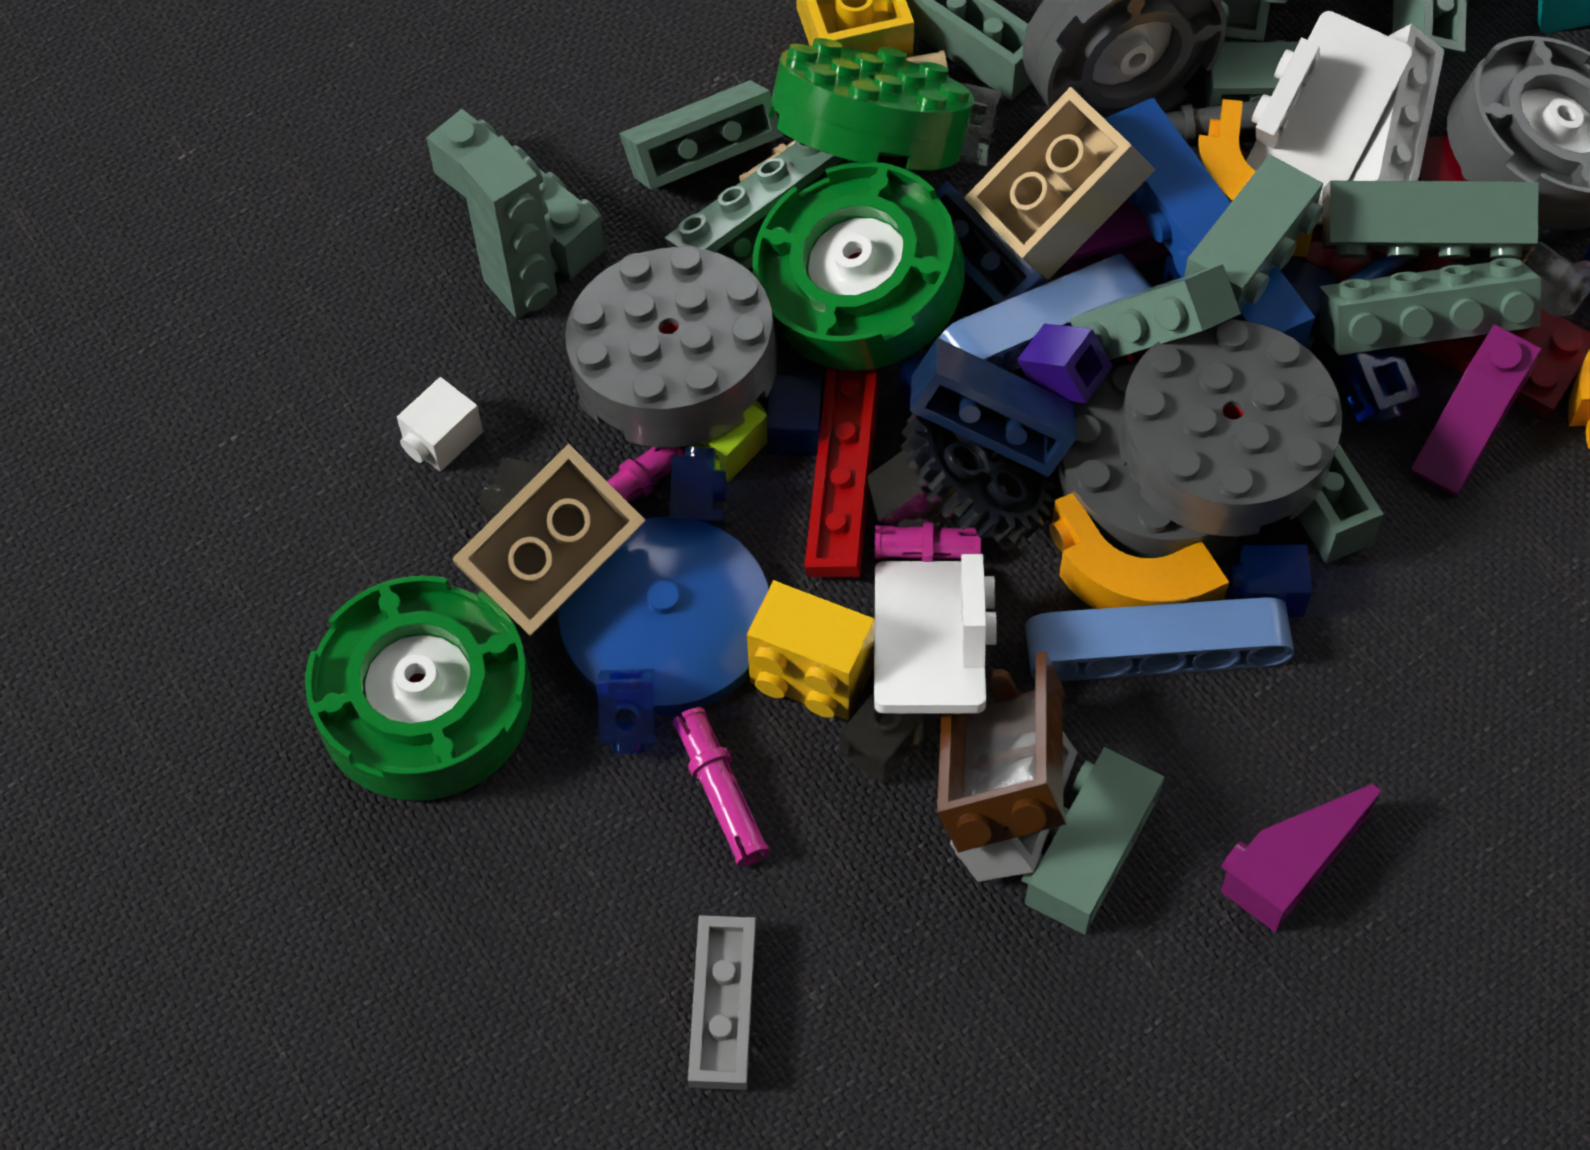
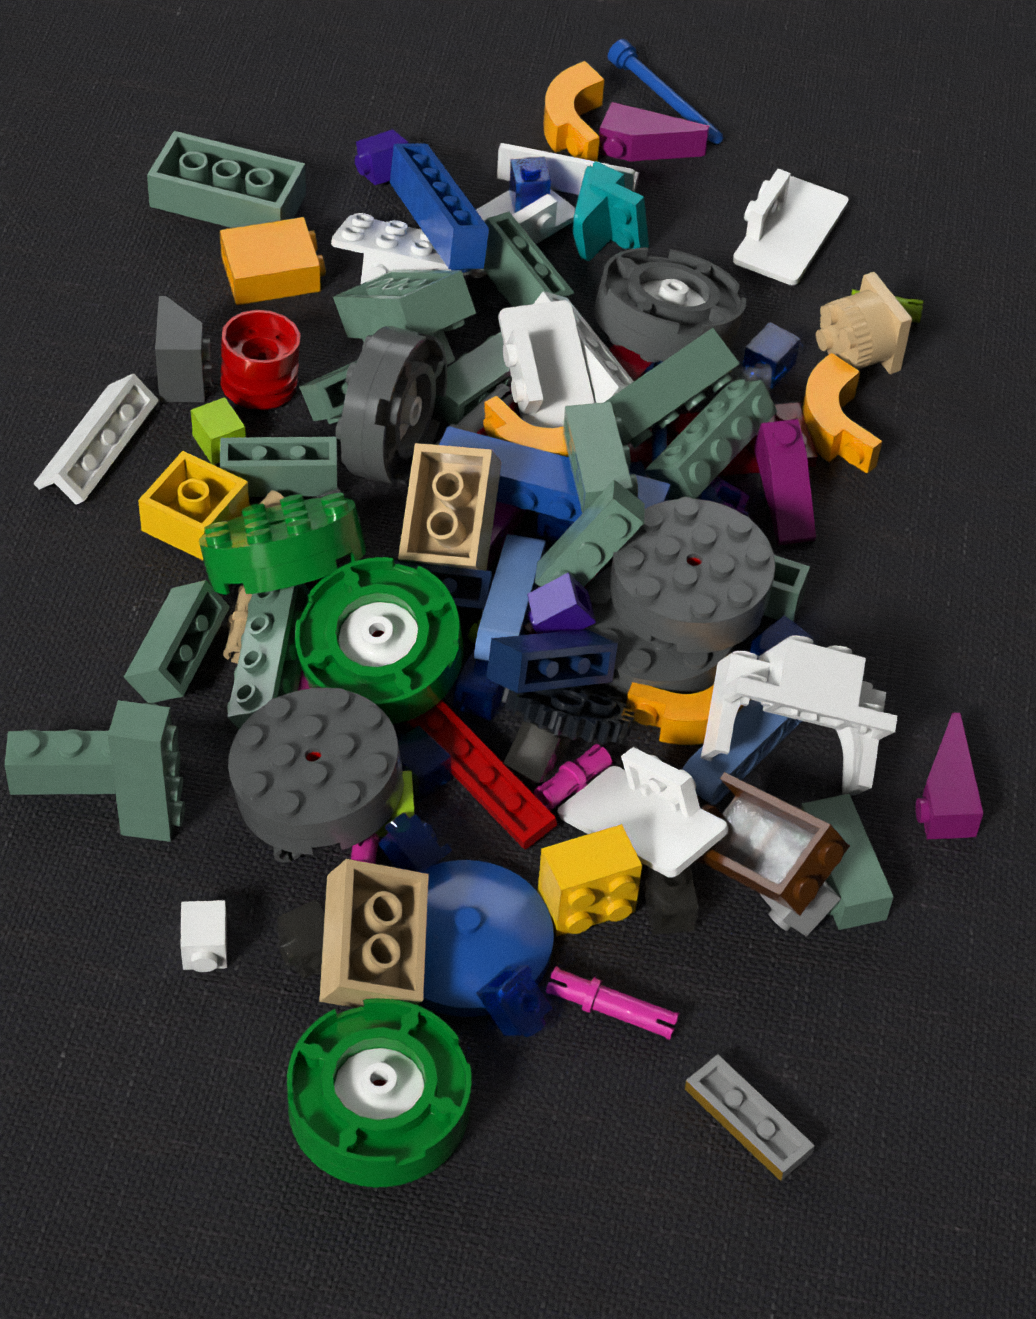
camera: 50 degrees left, 10 degrees down
none -> white piece [701,636,898,796]

